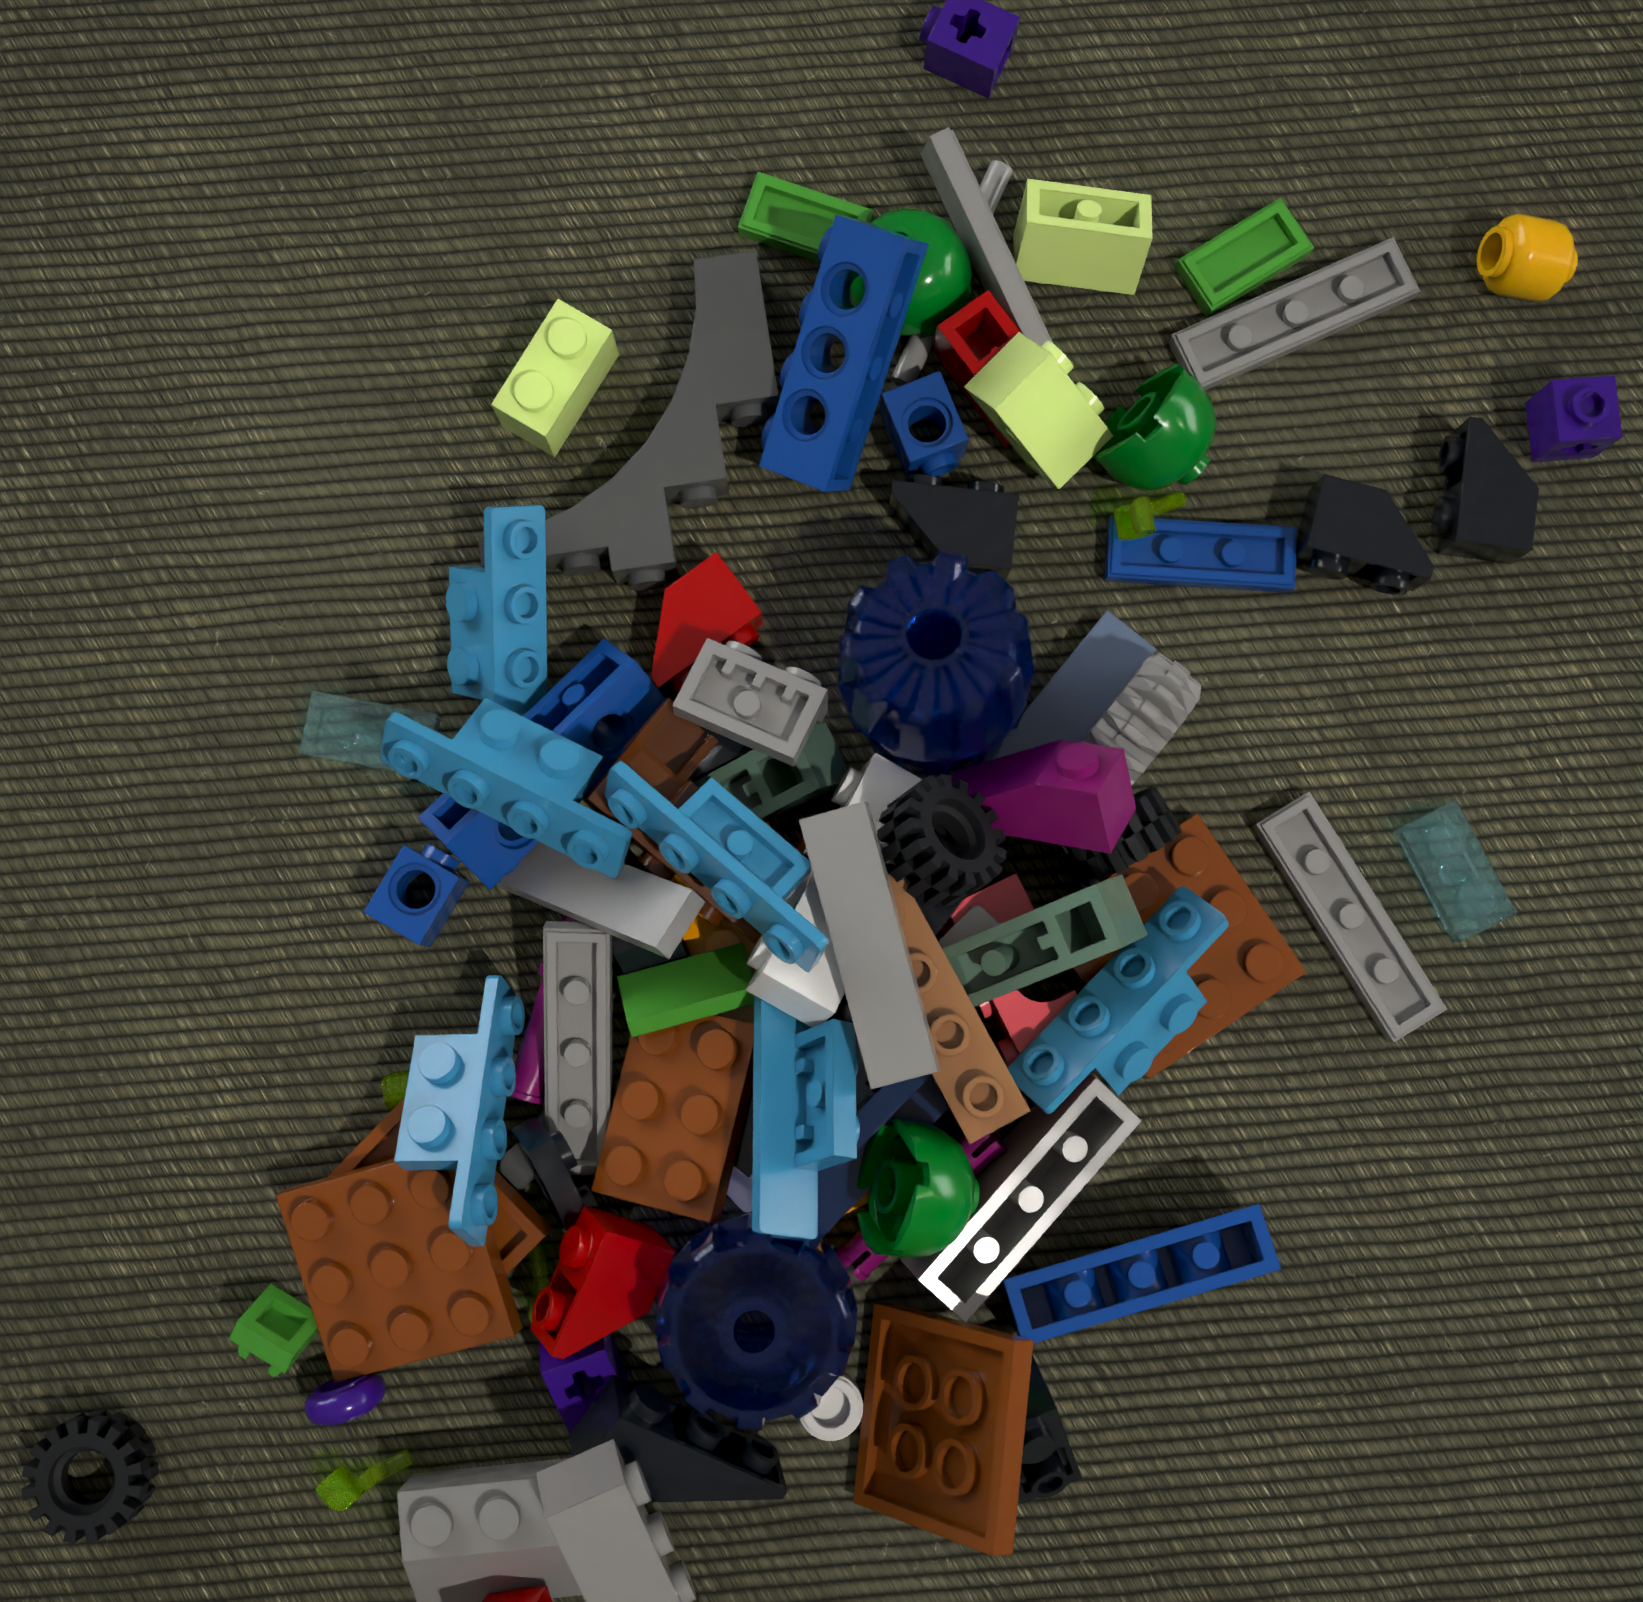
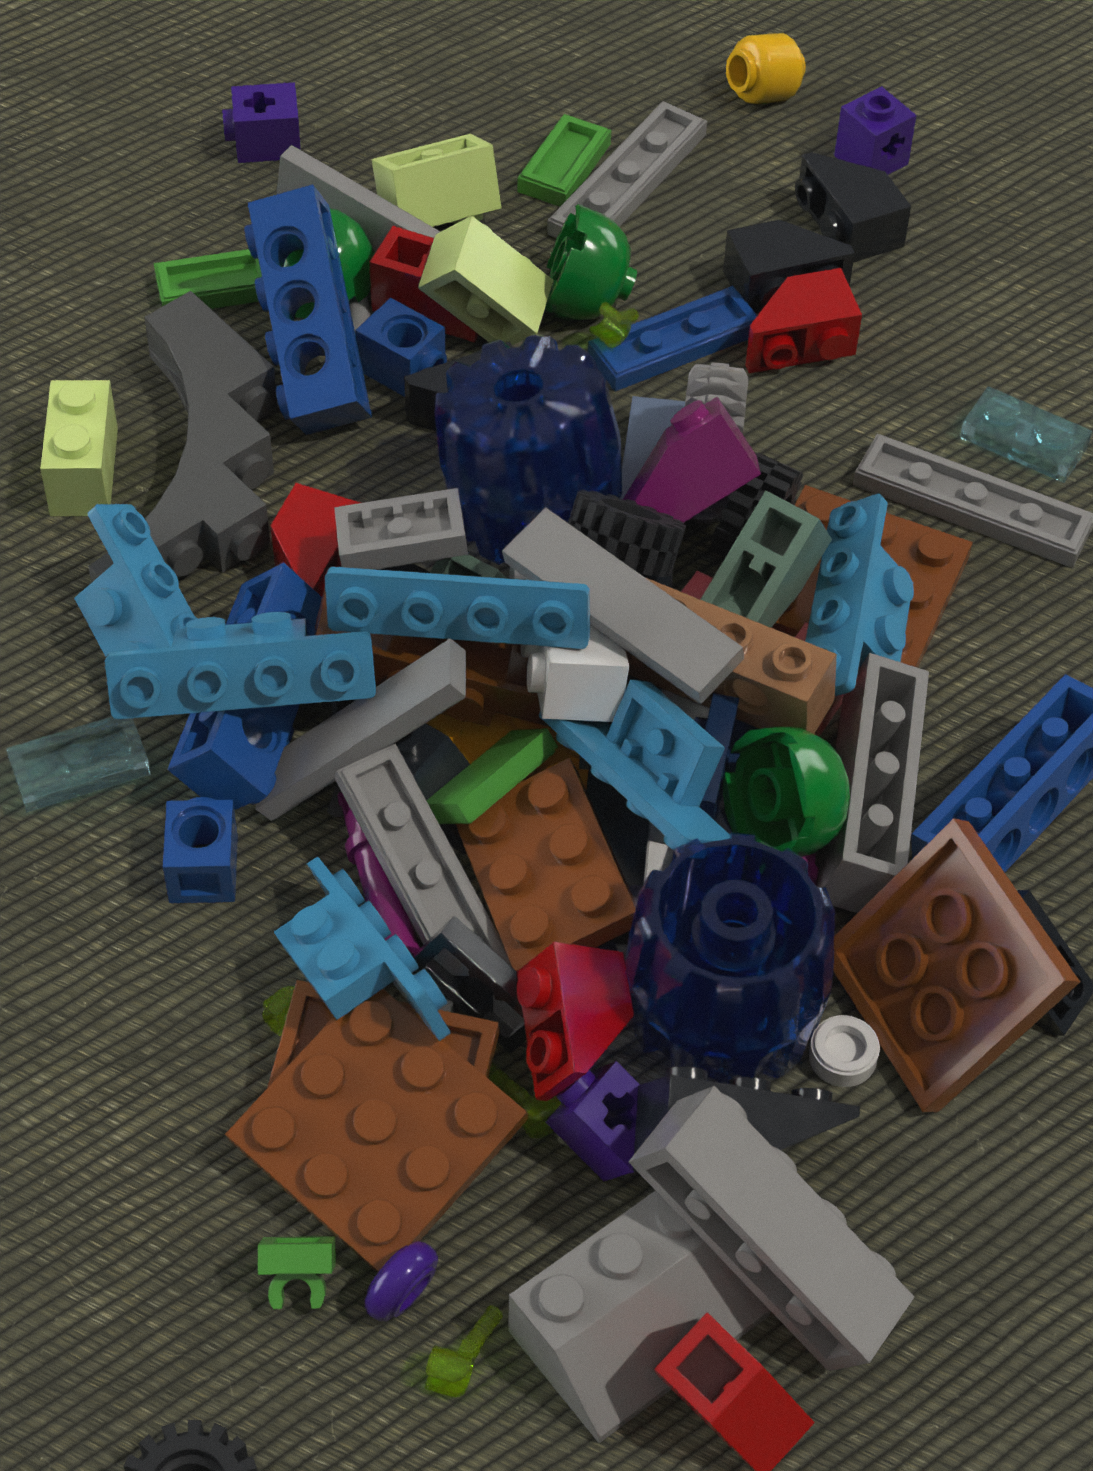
camera: 30 degrees left, 30 degrees down
none -> red slope [745,268,862,373]

